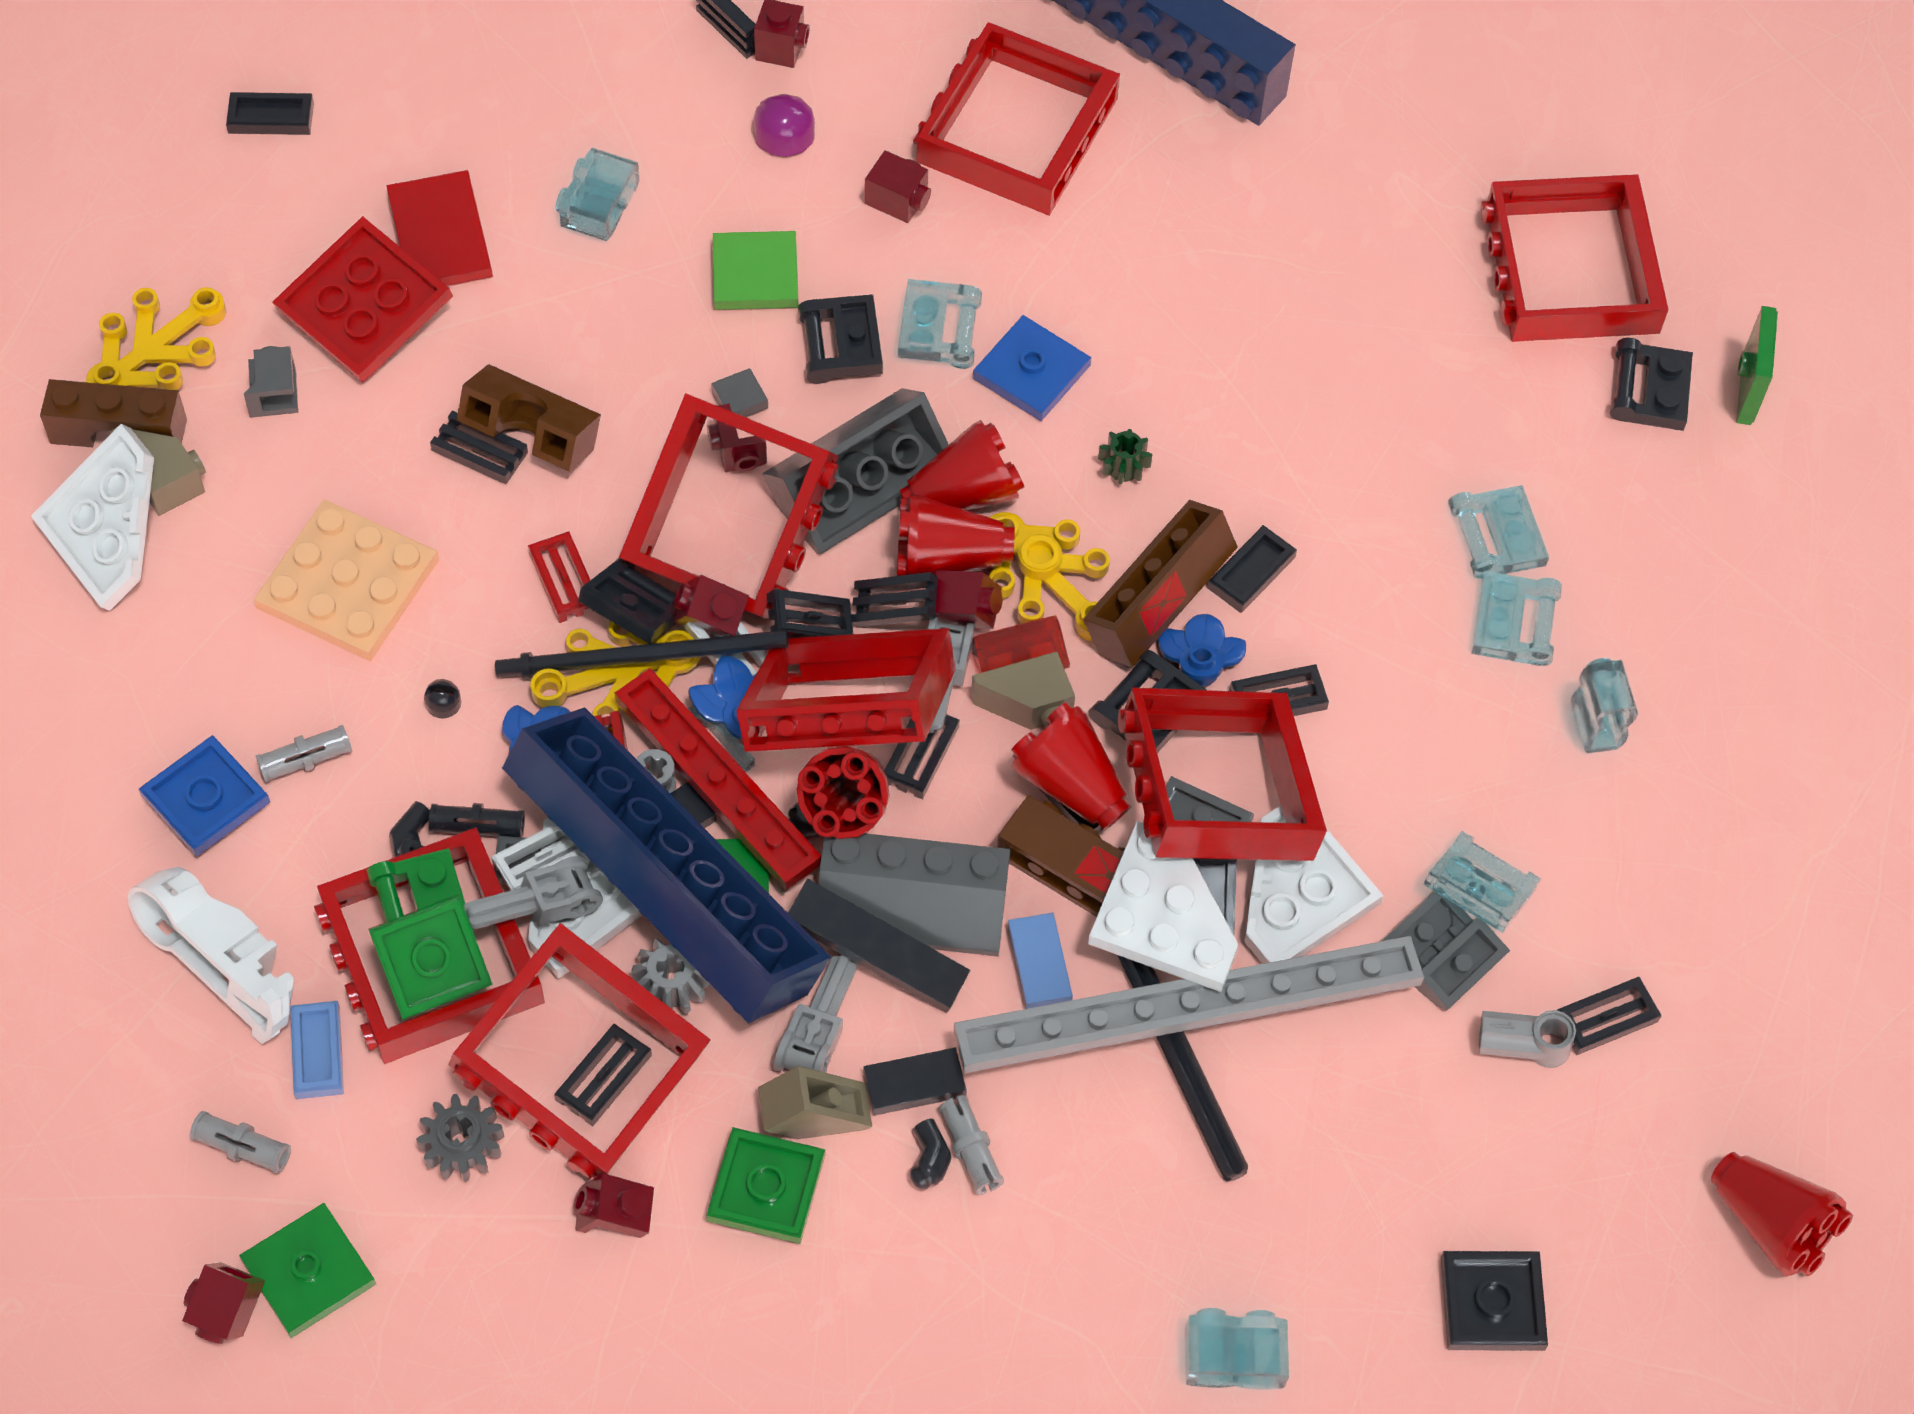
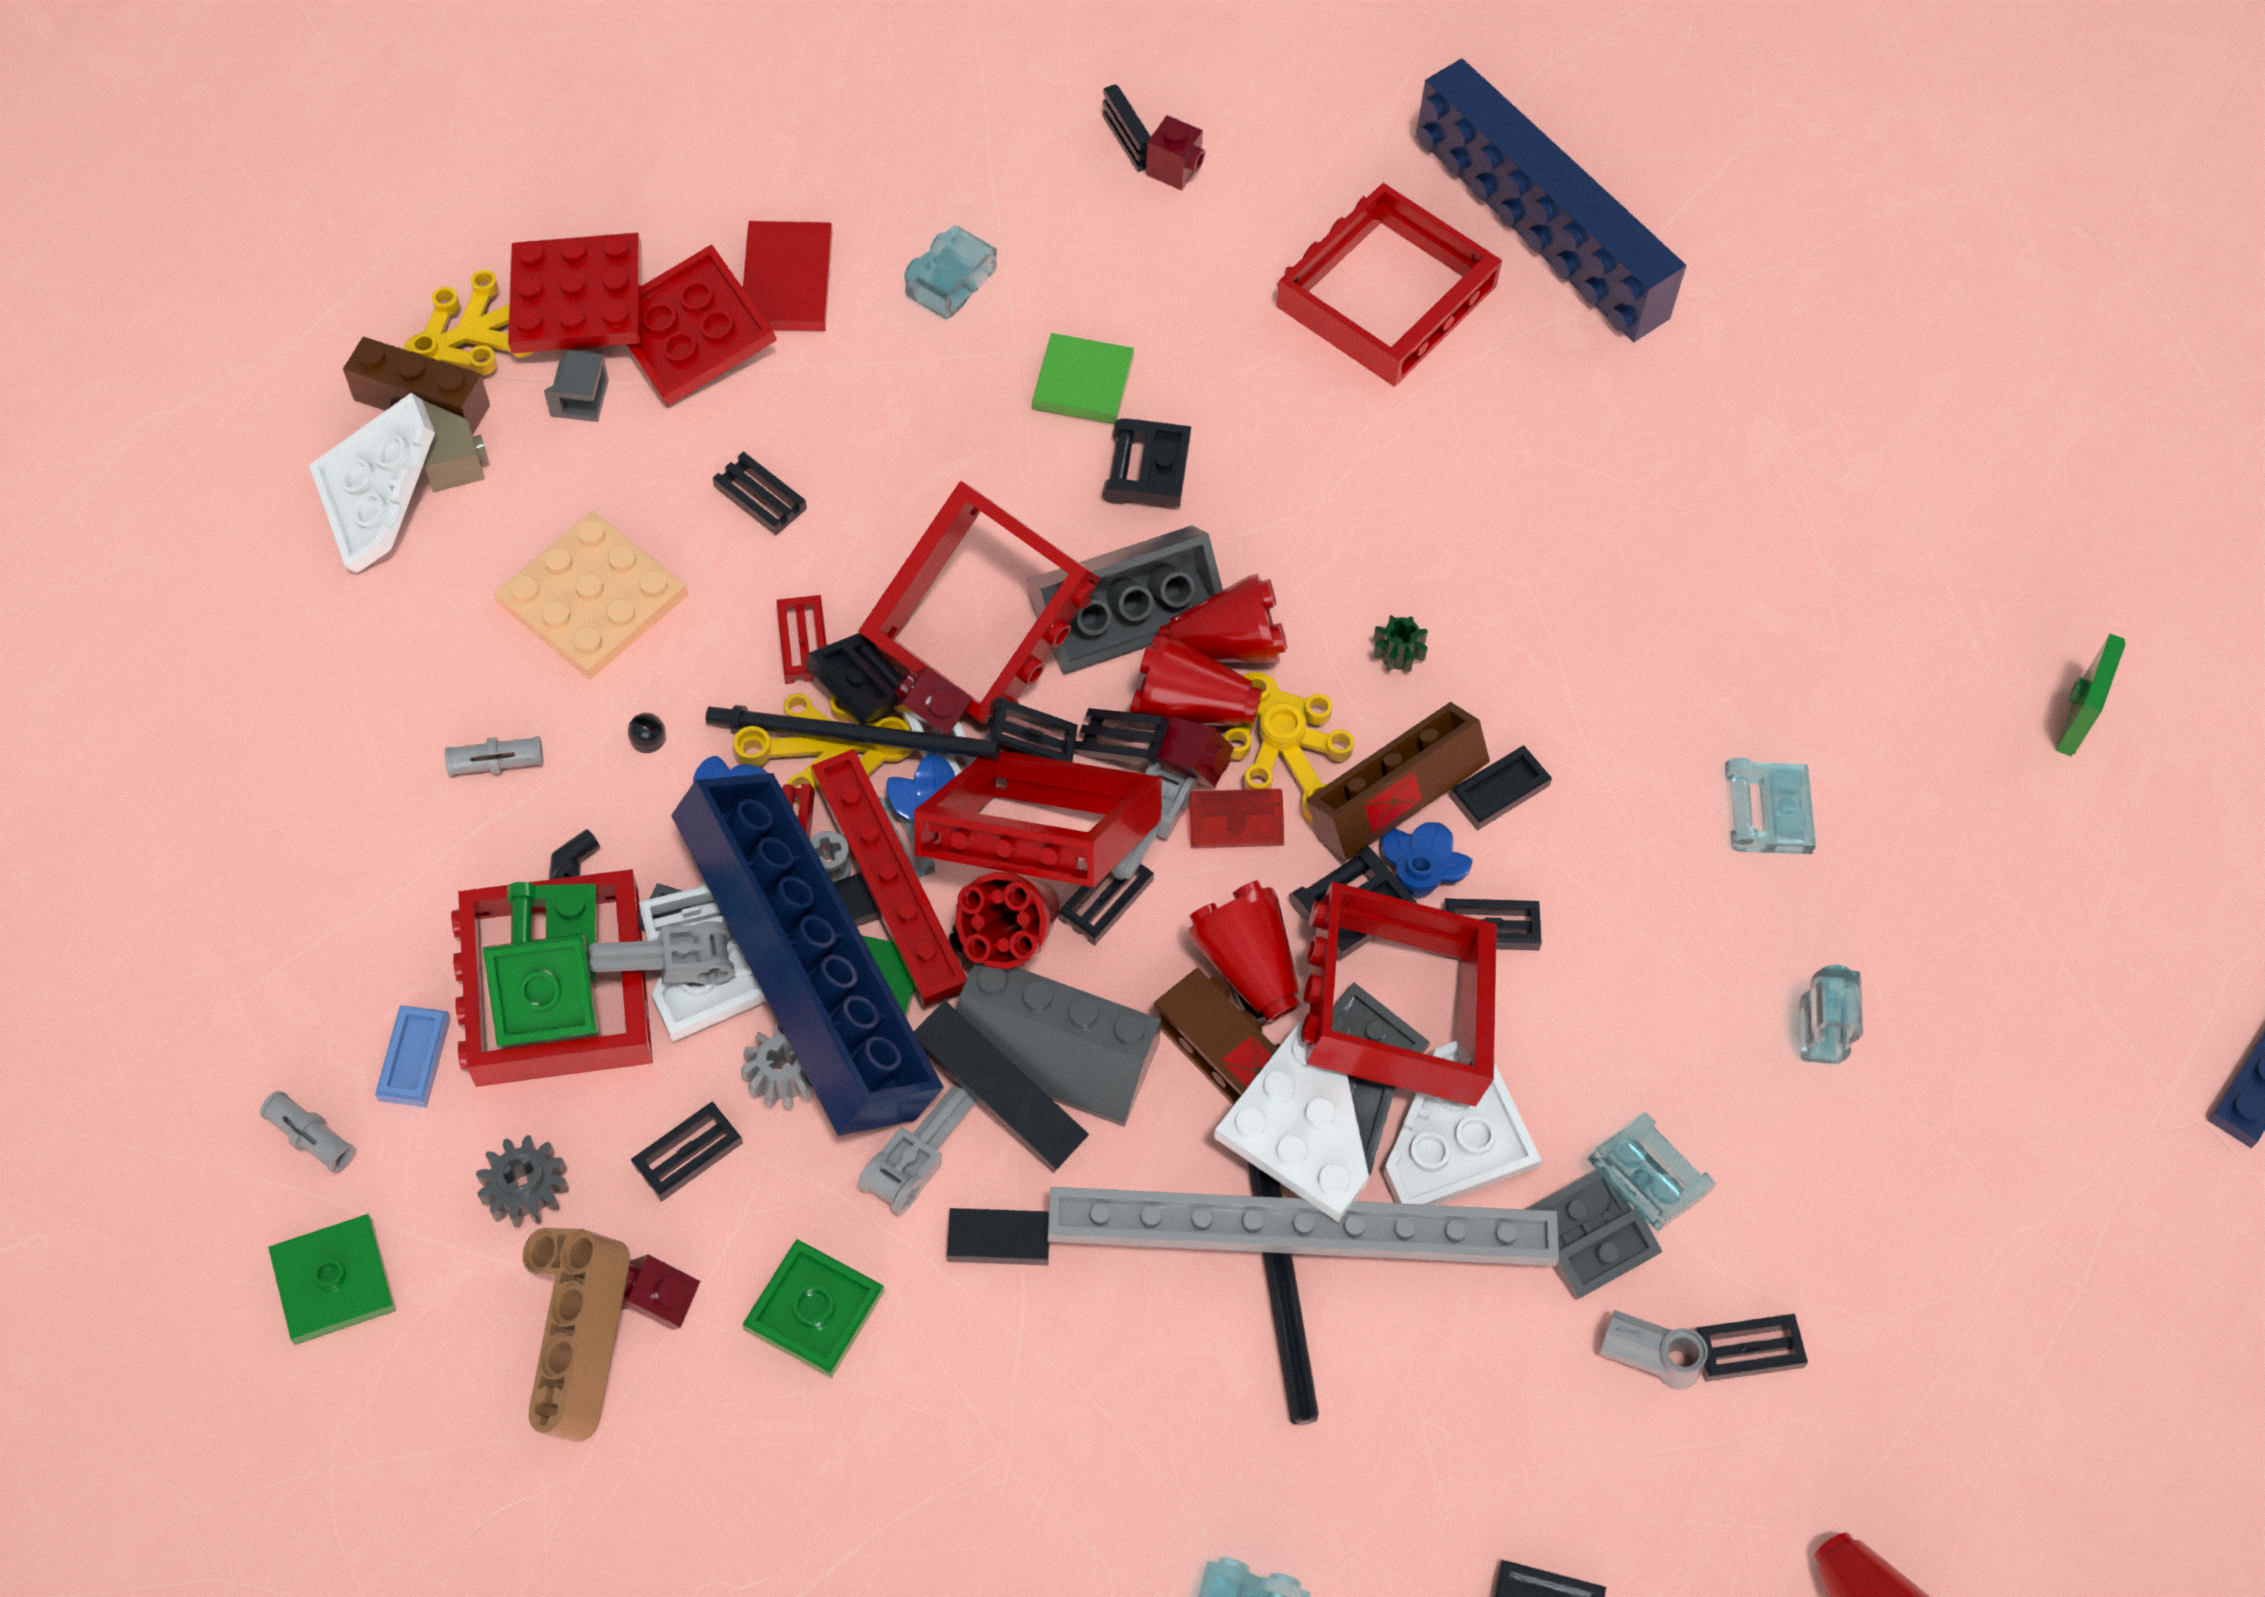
camera: 15 degrees right, 0 degrees up
white piece [128,867,294,1045] -> none
blue plate [138,735,270,857] -> none
dark red brick [182,1262,265,1344] -> none
black tile [226,92,314,135] -> none
black pin [429,803,525,838] -> none
red window [448,923,711,1180] -> none
reddish brown arch [456,364,601,472] -> none
dark red bracket [707,403,767,473] -> none
dark grey tile [711,368,768,417] -> none
magenta hair [754,94,815,157] -> none
dark tan slope [758,1066,872,1139] -> none
dark red brick [865,150,931,223] -> none
clear light blue plate [898,279,983,369] -> none
black arm [909,1118,952,1190] -> none
light grey pin [939,1095,1004,1195] -> none
dark tan slope [971,652,1075,730] -> none
blue plate [973,315,1092,422] -> none
medium blue tile [1007,912,1073,1009] -> none
clear light blue plate [1471,571,1562,666] -> none
red window [1481,174,1669,342] -> none
black plate [1610,337,1693,431] -> none
none -> red plate [508,232,642,354]
none -> medium nougat beam [522,1228,630,1442]

